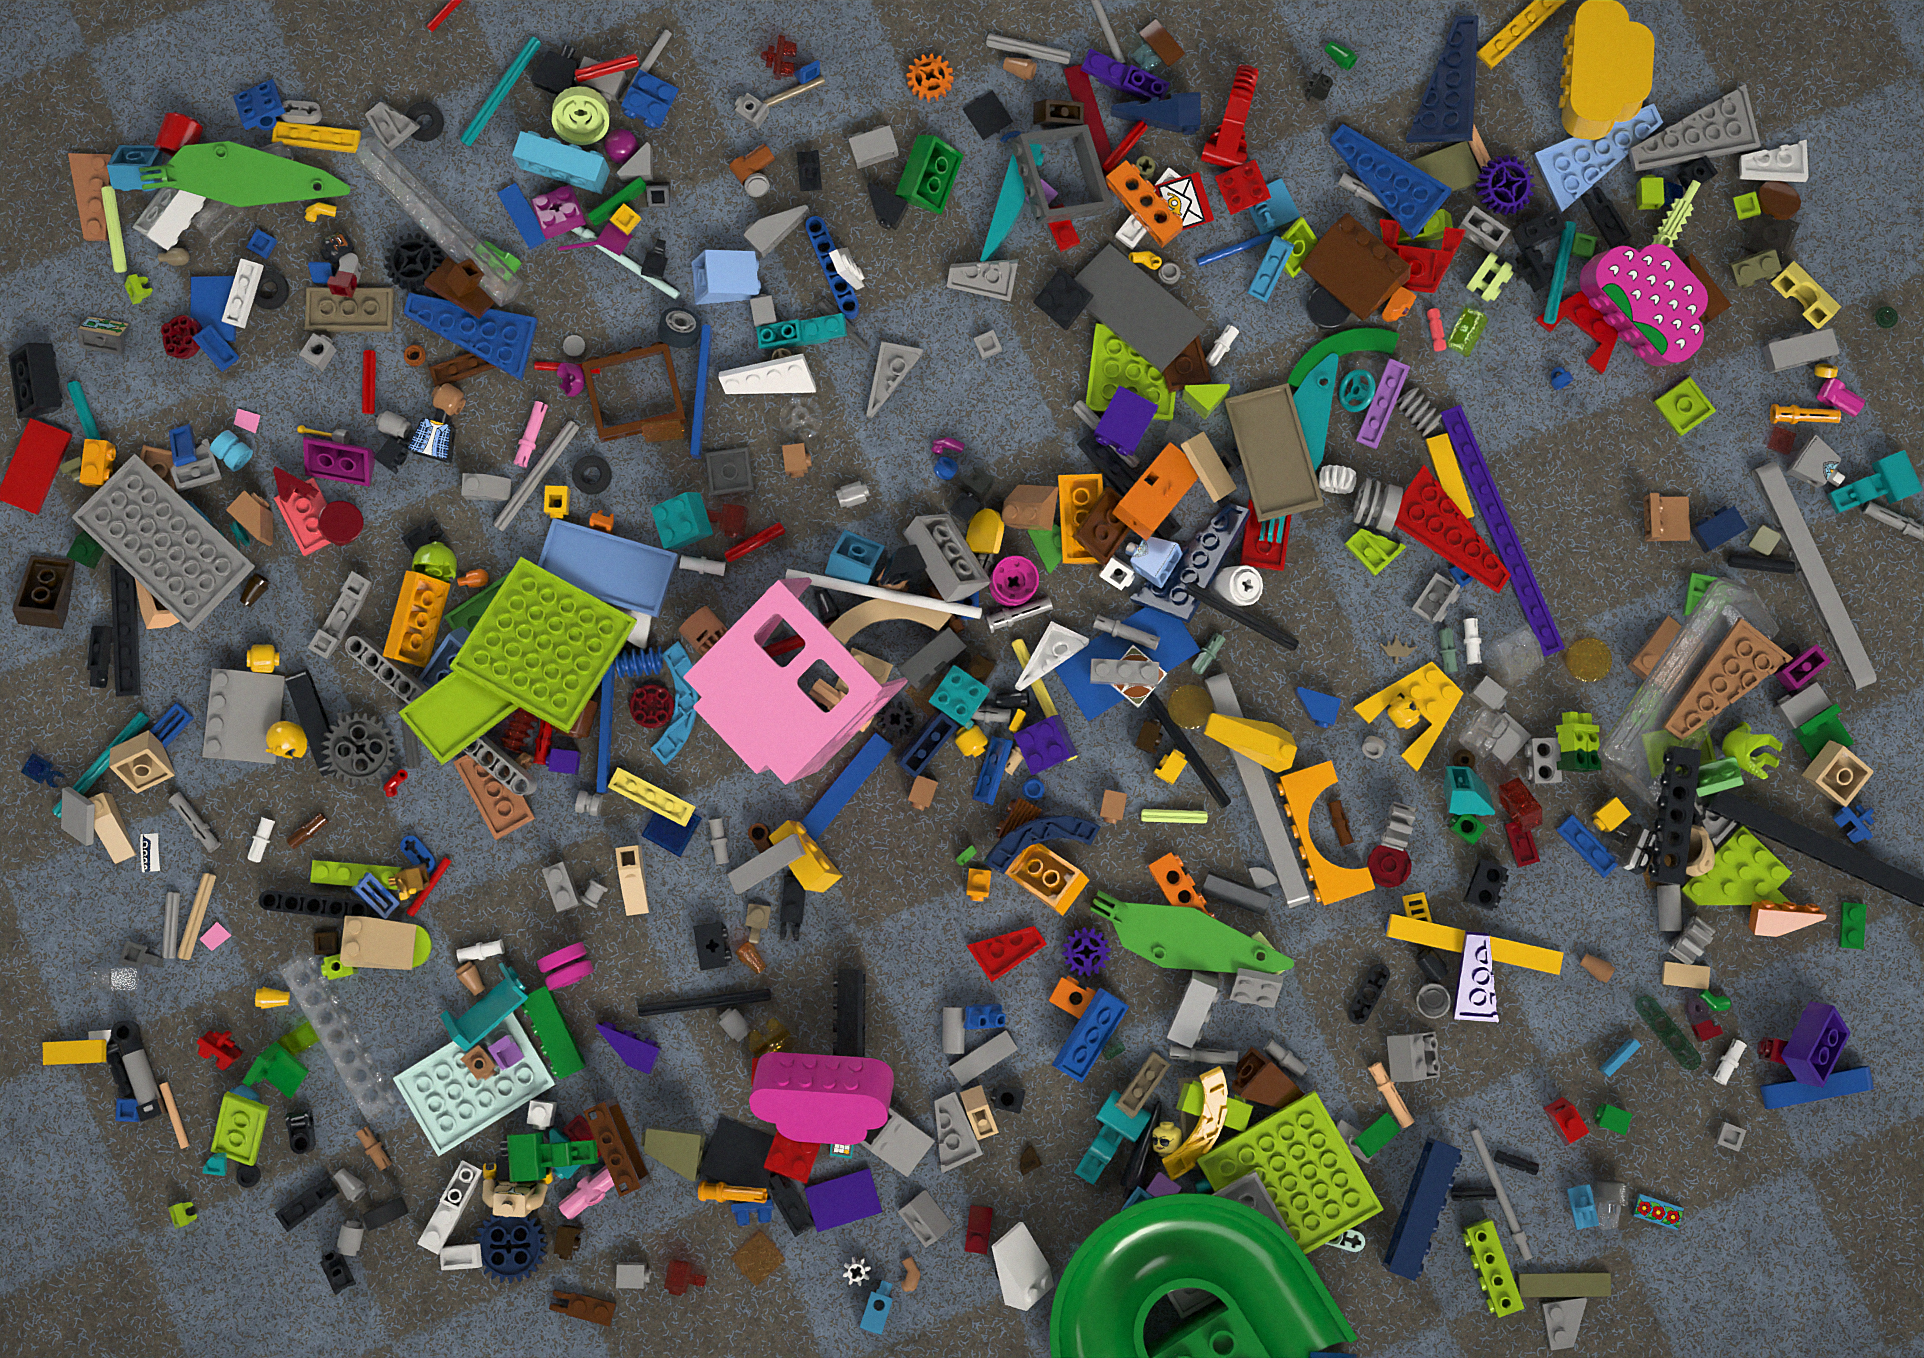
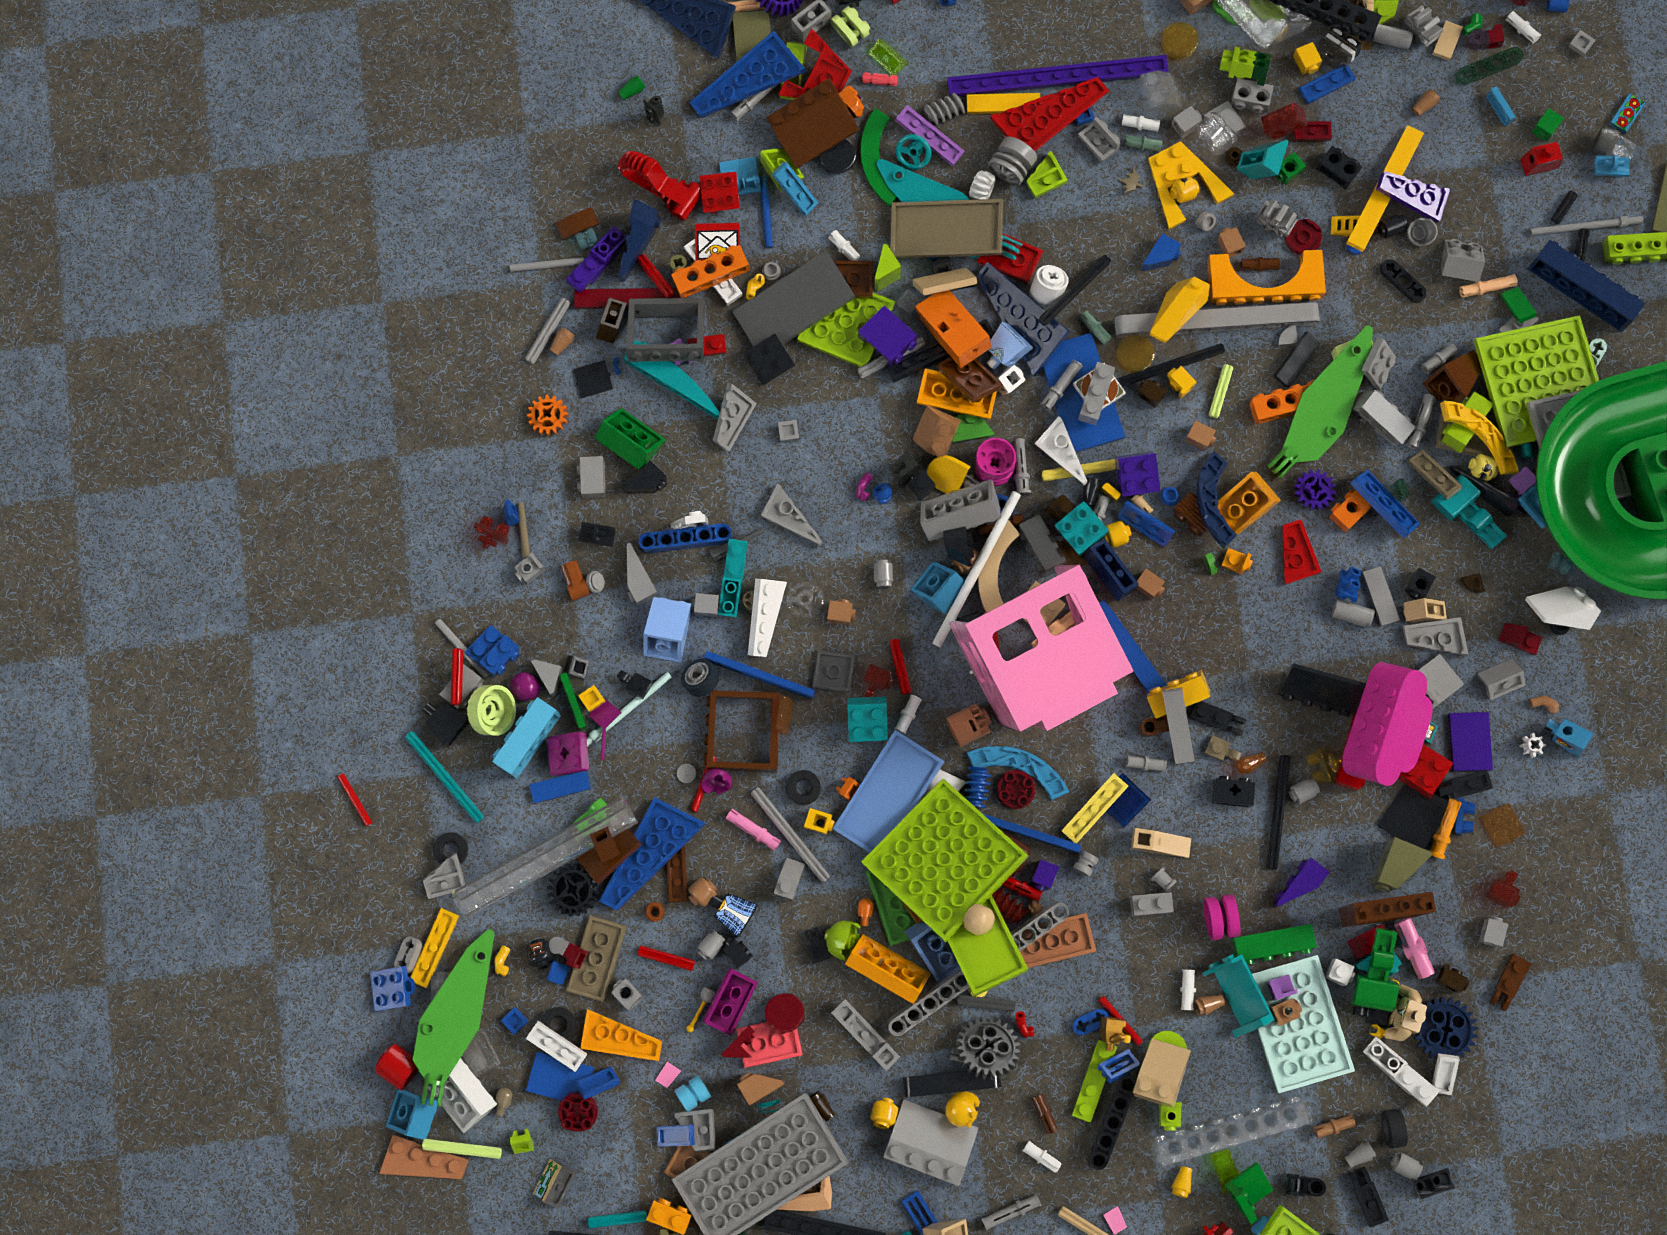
camera: 75 degrees left, 5 degrees down
dark brown tile [314,931,339,955] -> none
none -> light orange wing [580,1009,662,1061]
none -> tan hair [963,904,995,936]
none -> medium nougat brick [1217,227,1246,258]

